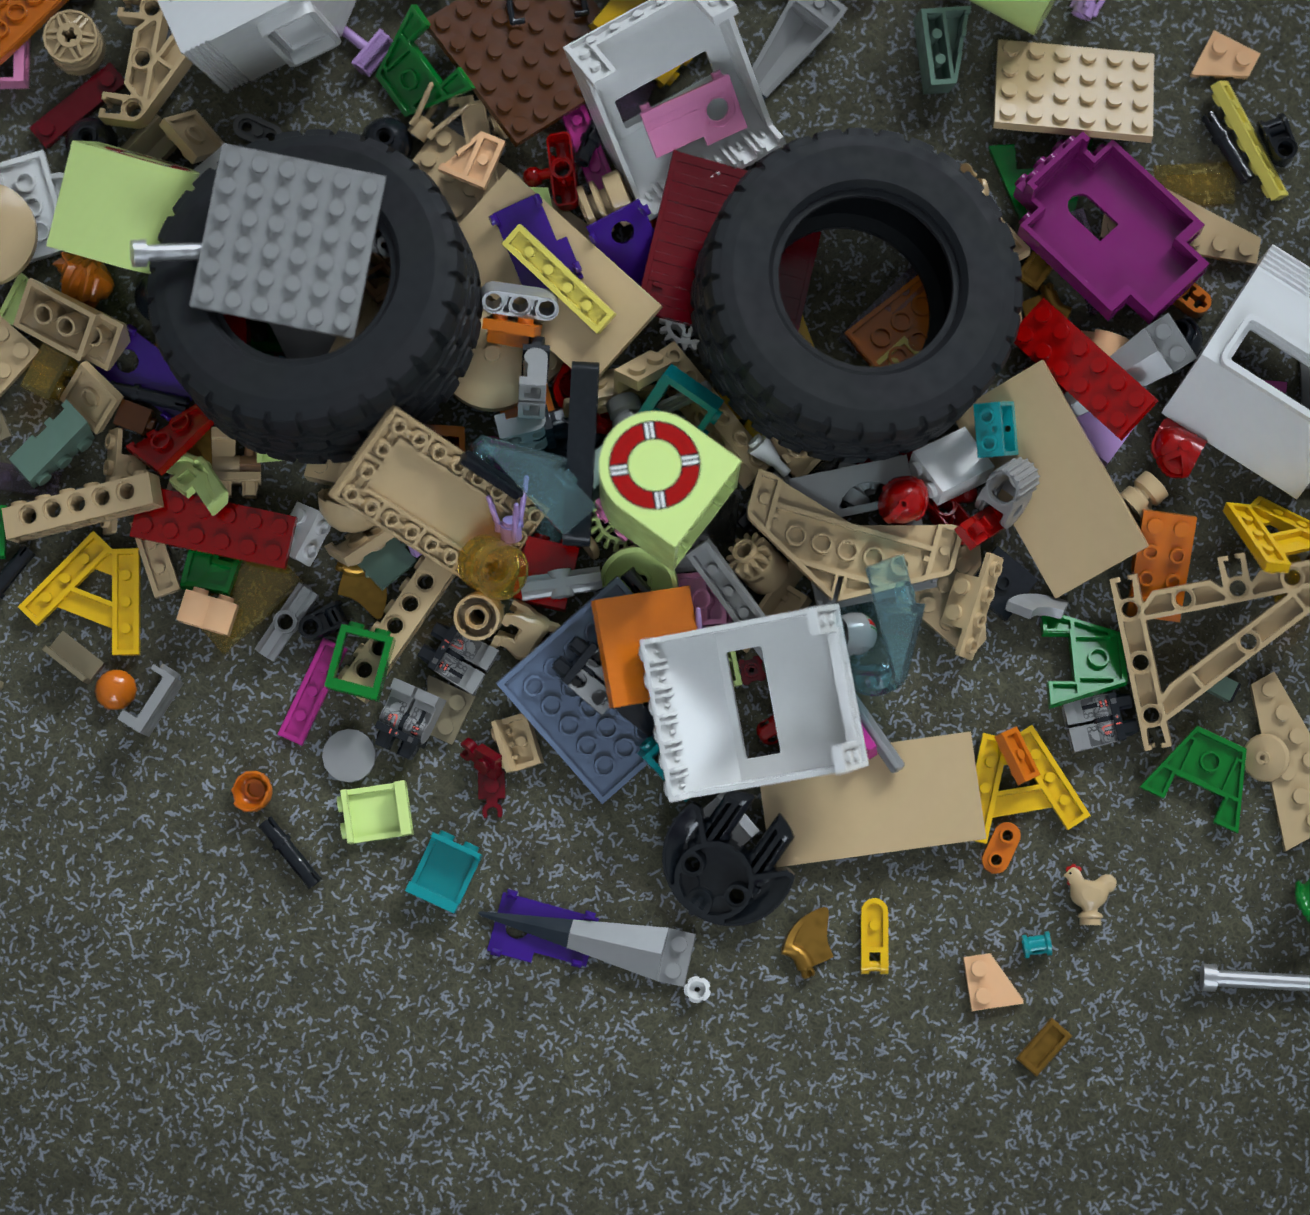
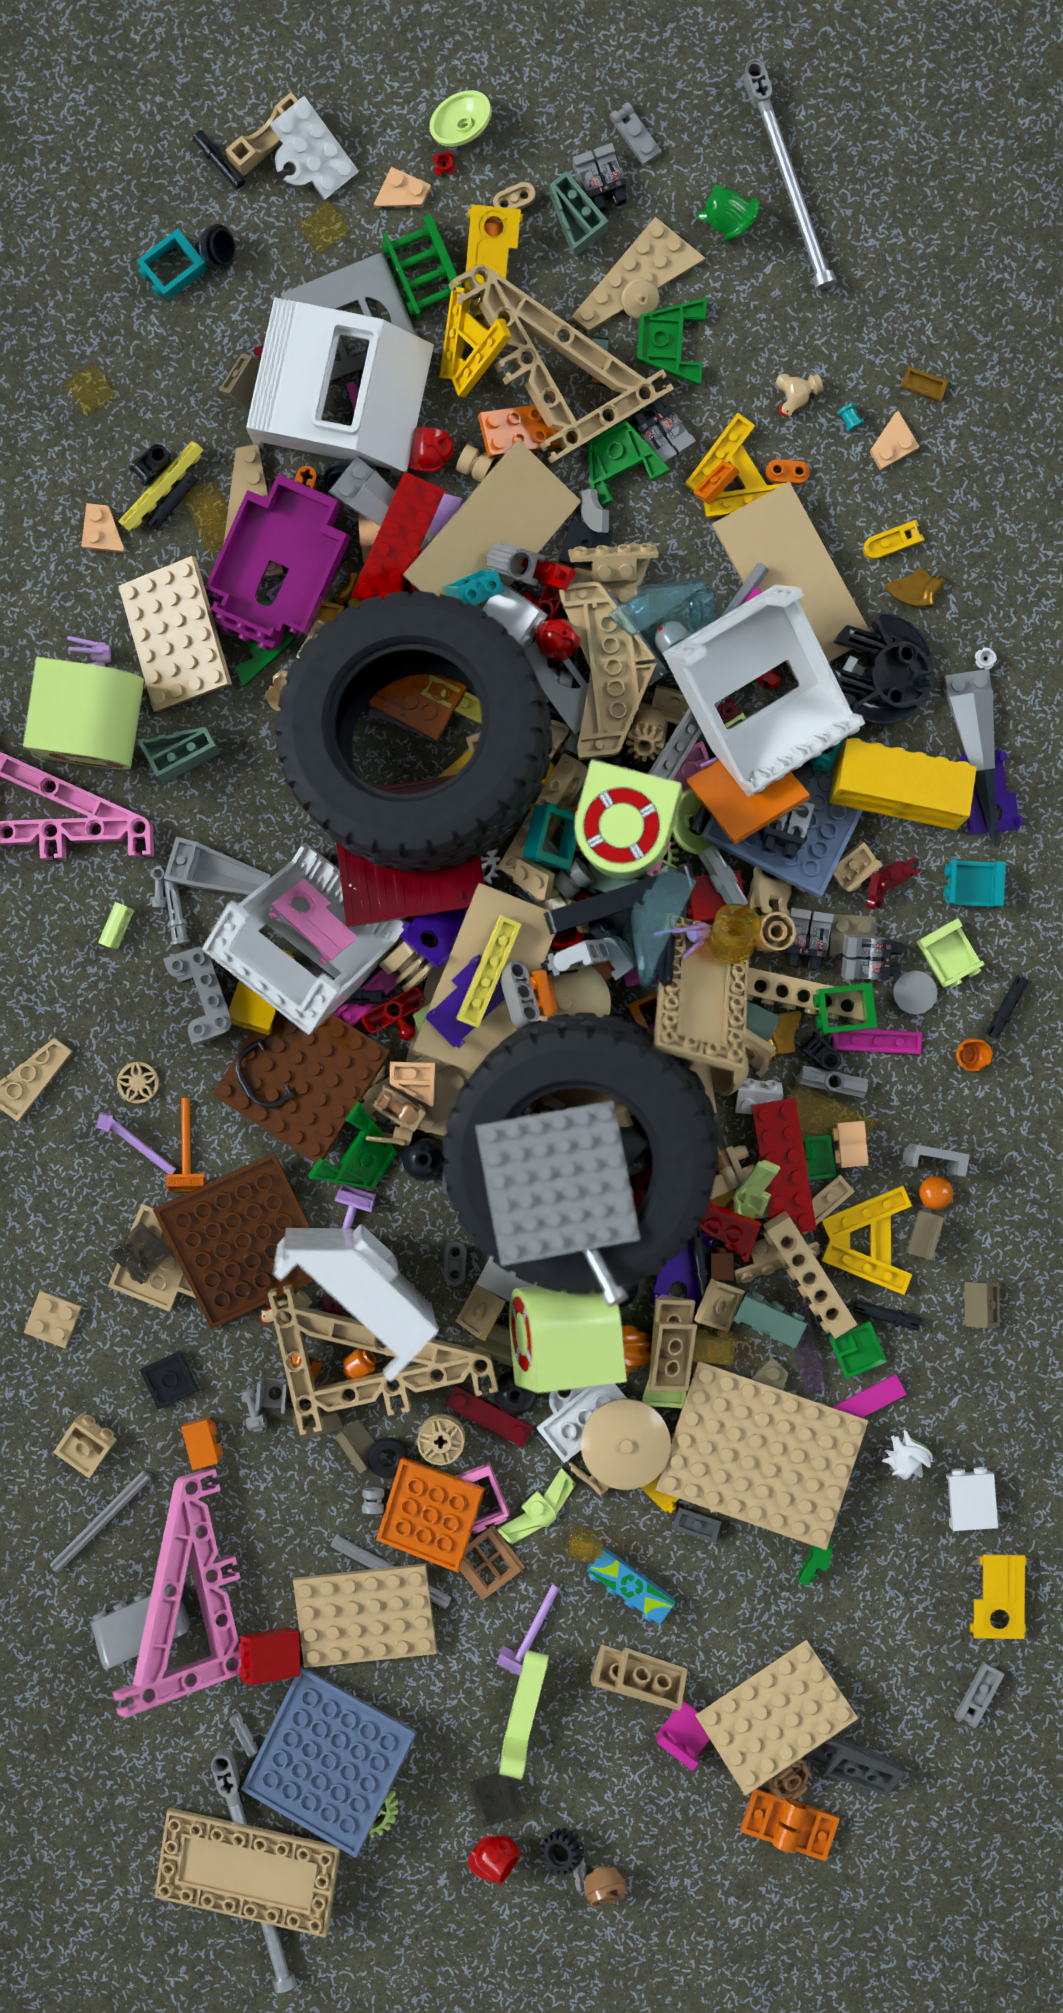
camera: 110 degrees left, 5 degrees up
white cone [748,434,791,477] -> none
none -> hips [373,1084,434,1133]
none -> yellow brick [828,738,977,830]

